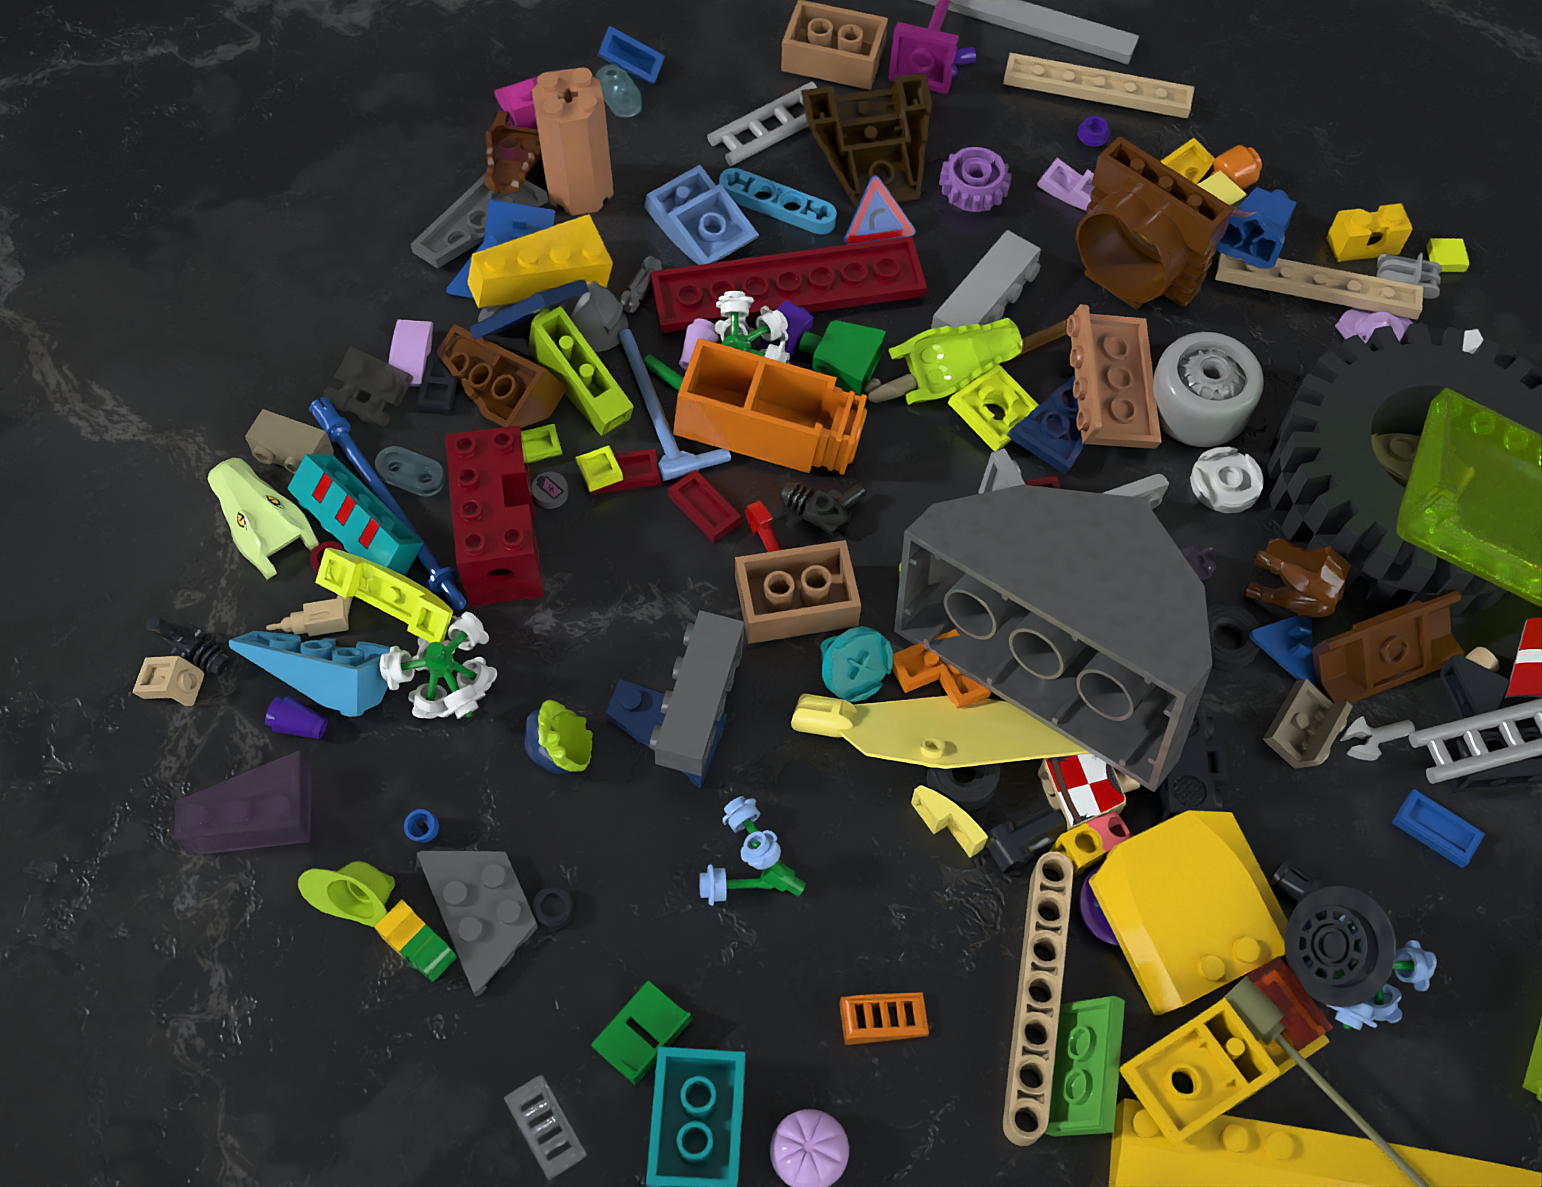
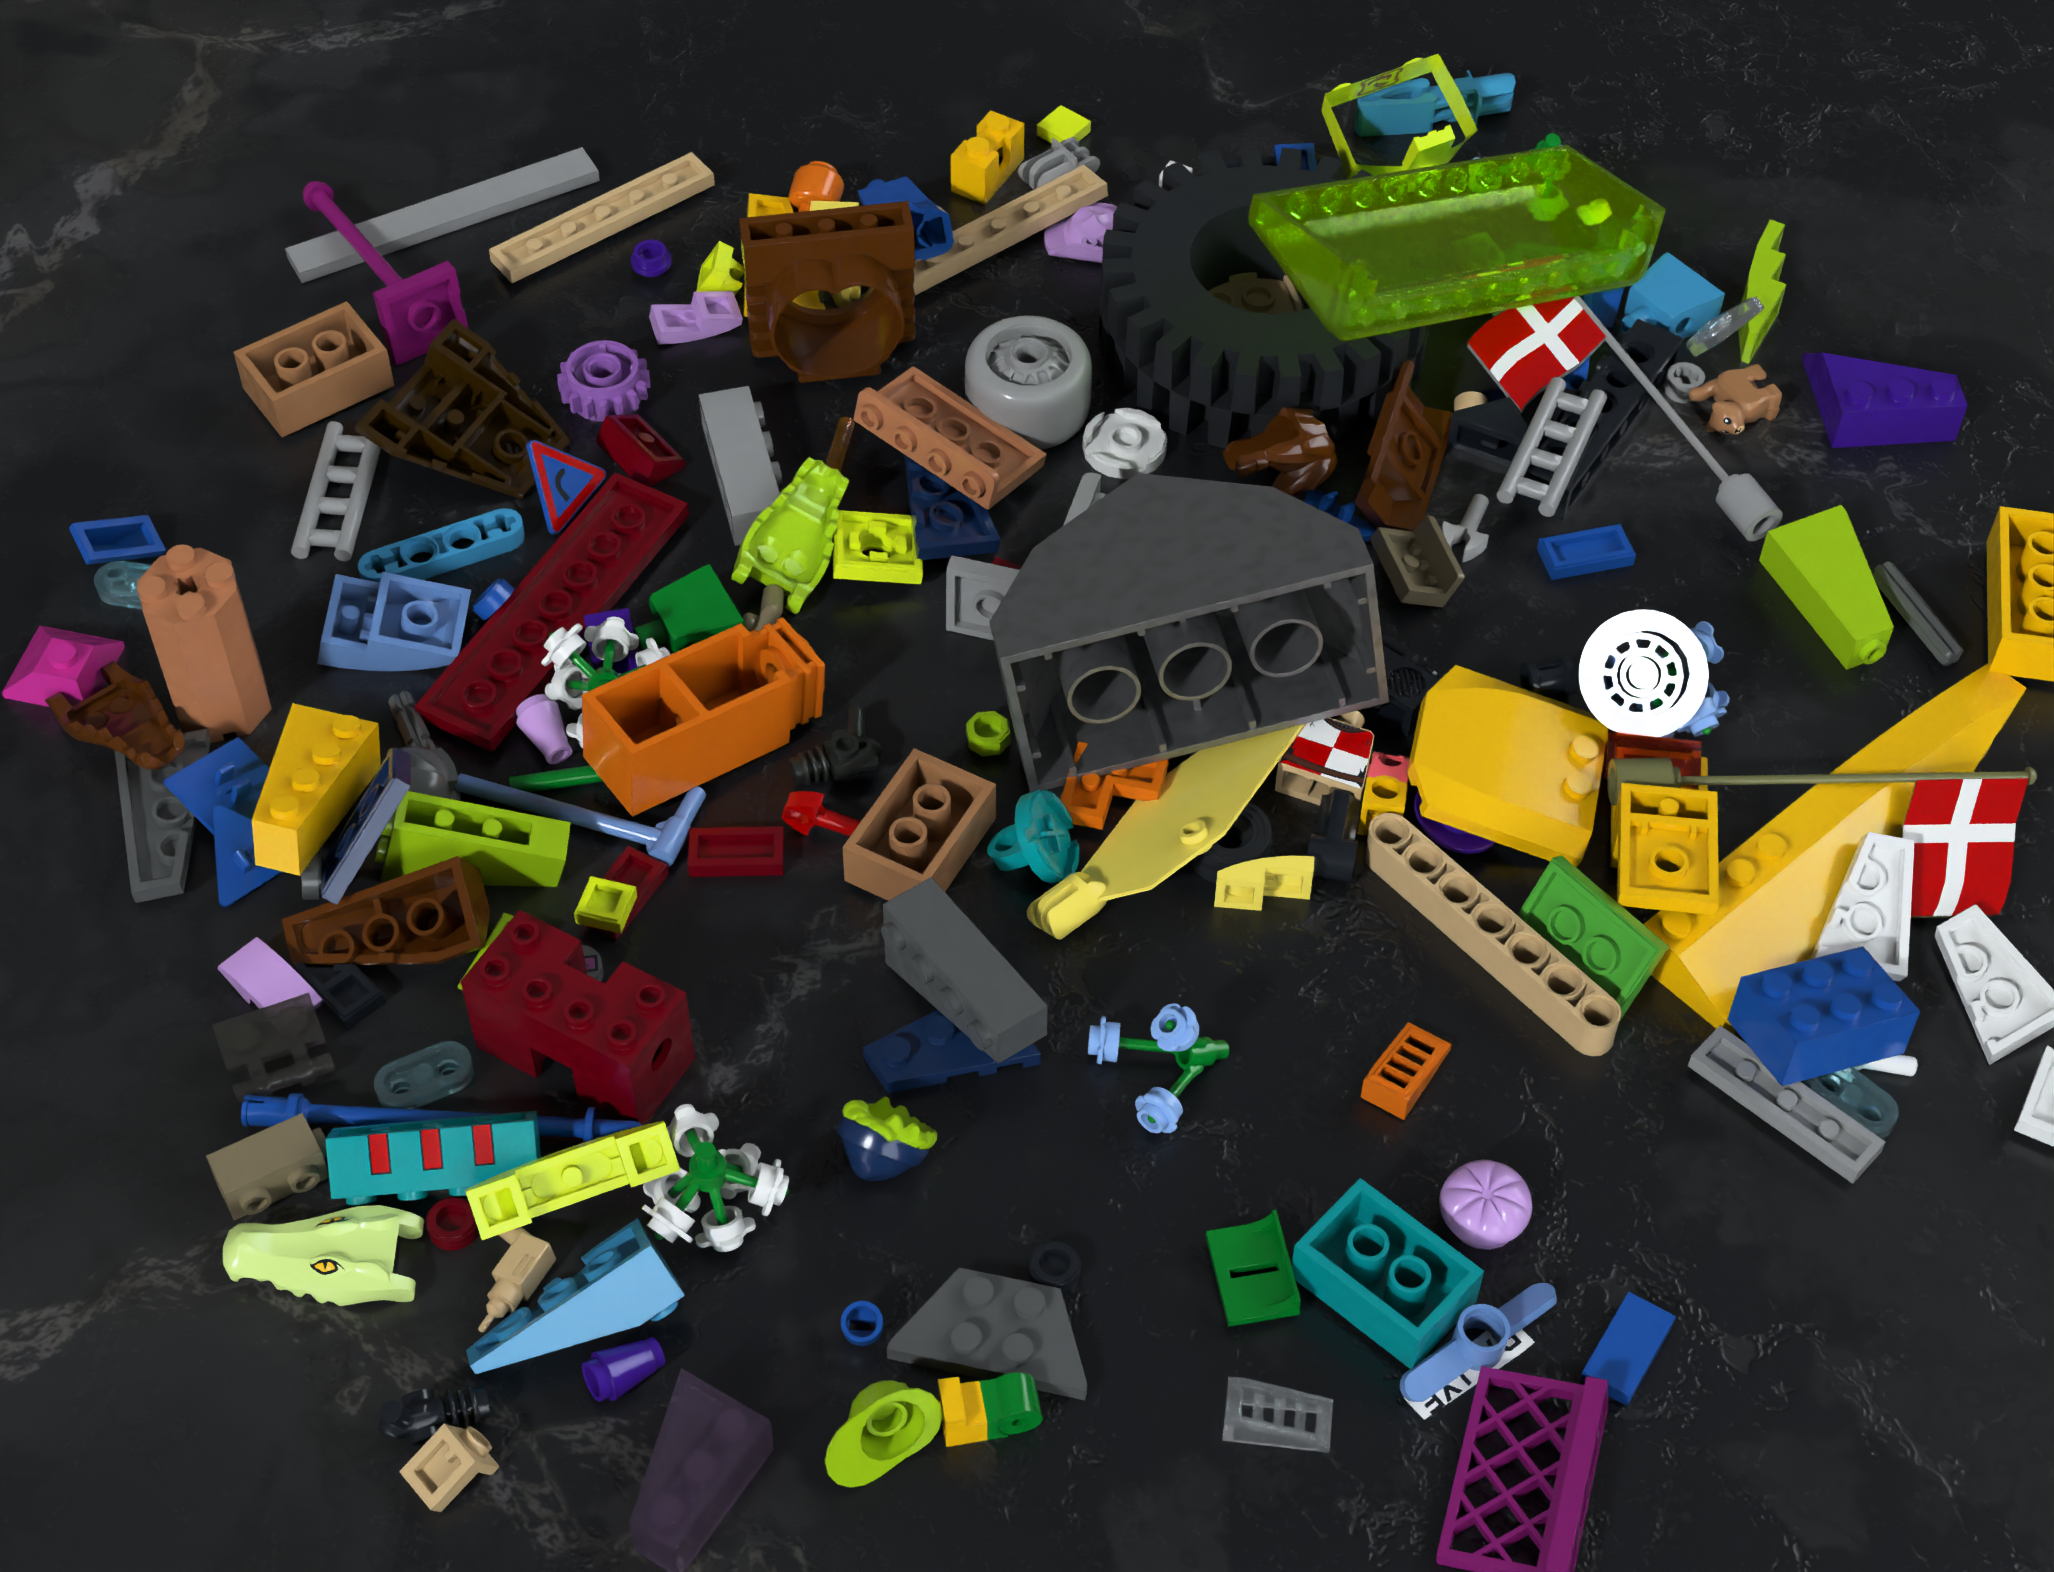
camera: 50 degrees left, 10 degrees down
none -> blue tile [472,578,514,621]
none -> dark red slope [596,414,686,487]

